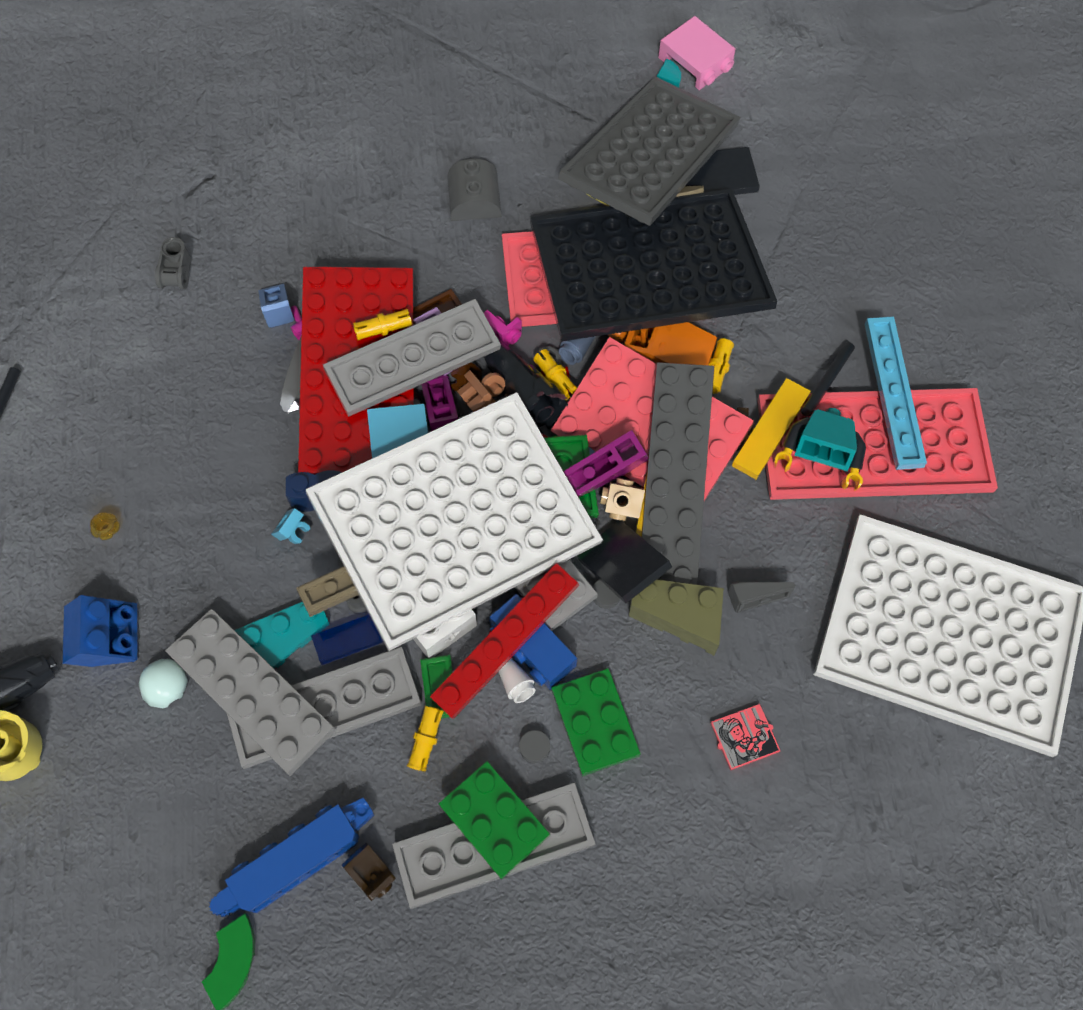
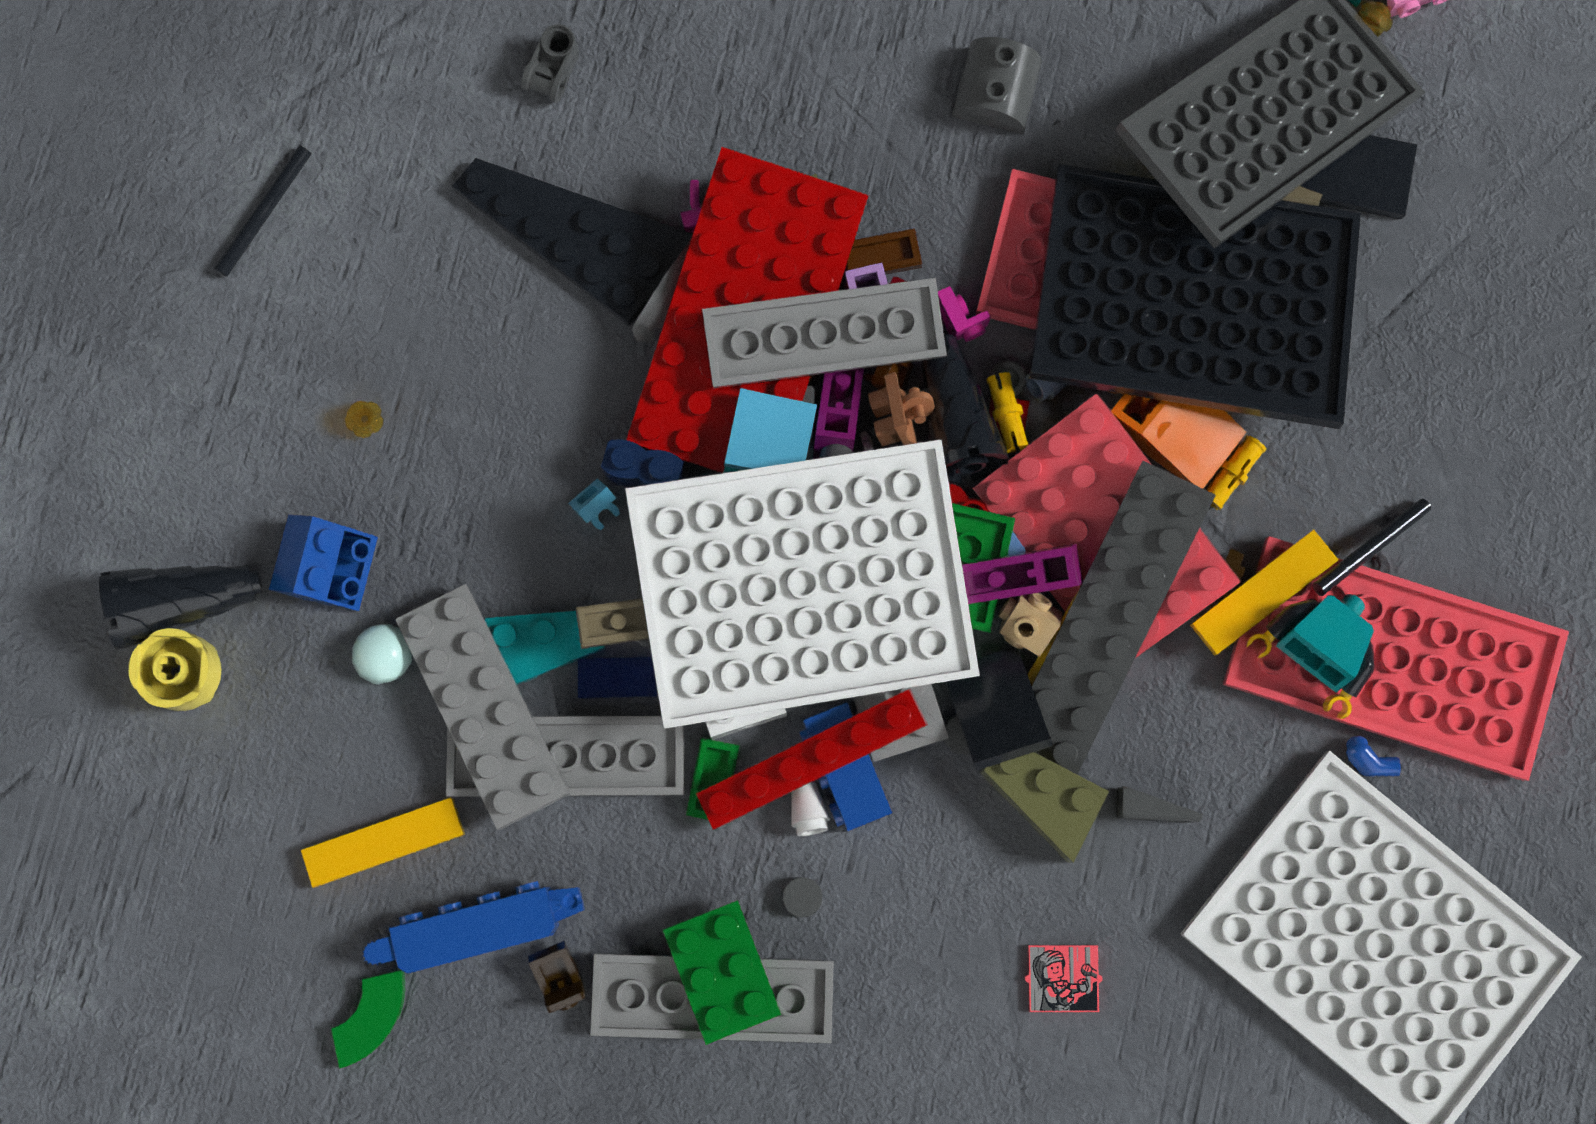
camera: 20 degrees right, 15 degrees up
medium blue slope [258,284,294,328] -> none
yellow pin [353,309,412,340] -> none
yellow pin [407,705,444,772] -> none
green plate [551,668,641,776] -> none
medium azure plate [865,317,927,470] -> none
none -> yellow tile [301,797,465,888]
none -> black wing [452,158,693,326]
none -> blue arm [1346,736,1401,776]
none -> clear yellow plate [1358,2,1393,37]

